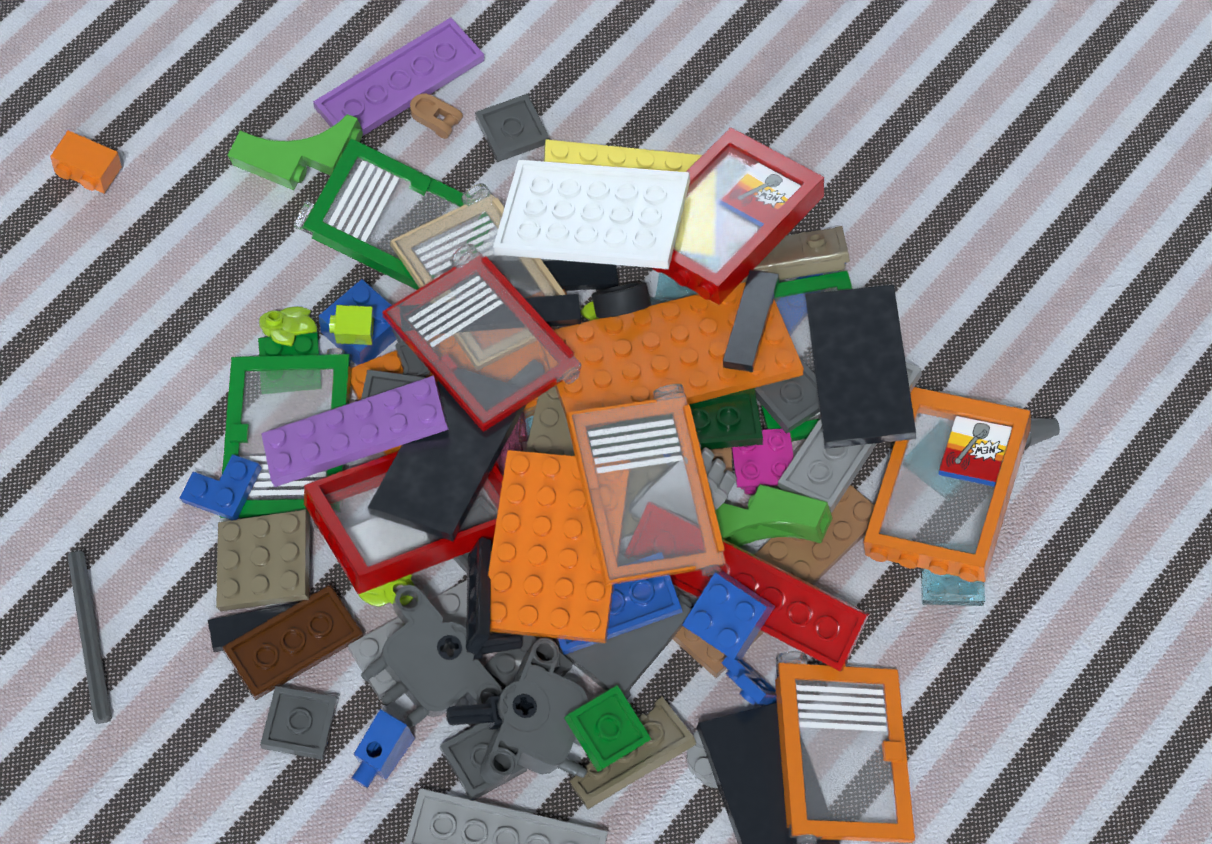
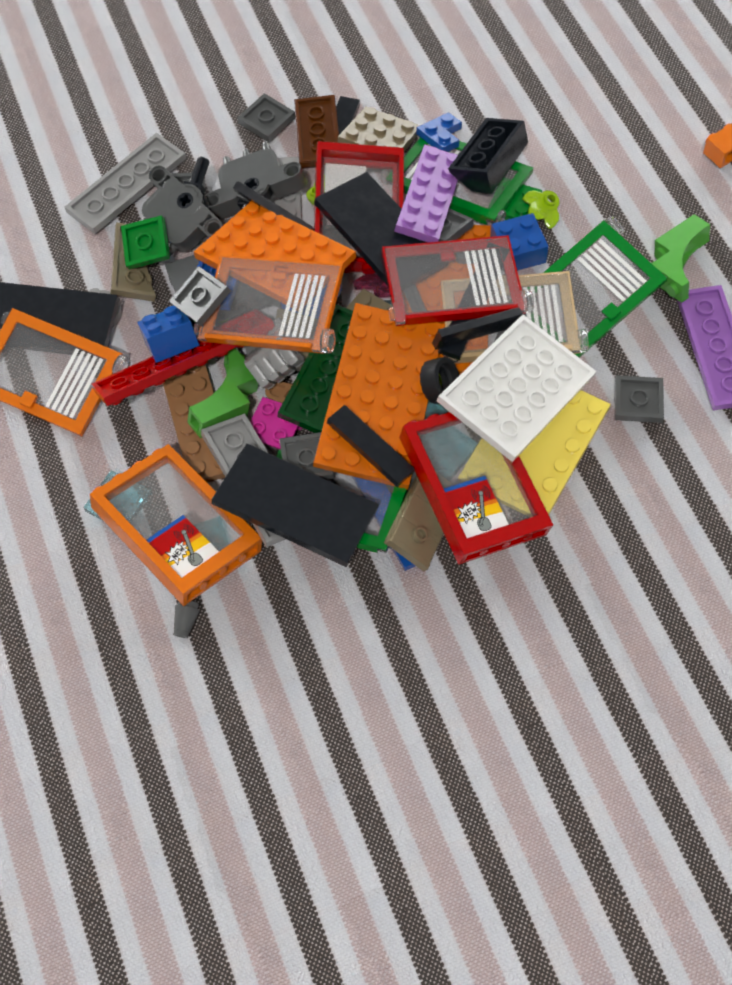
camera: 125 degrees right, 0 degrees up
dark grey axle [68,551,111,724] -> none
lime brick [329,305,374,345] -> none
blue torso [352,709,415,789] -> none
medium nougat plate [410,94,463,139] -> none
blue plate [722,656,777,706] -> none
none -> plate [169,266,231,326]
none -> black tile [432,308,523,350]
none -> black slope [448,118,528,194]

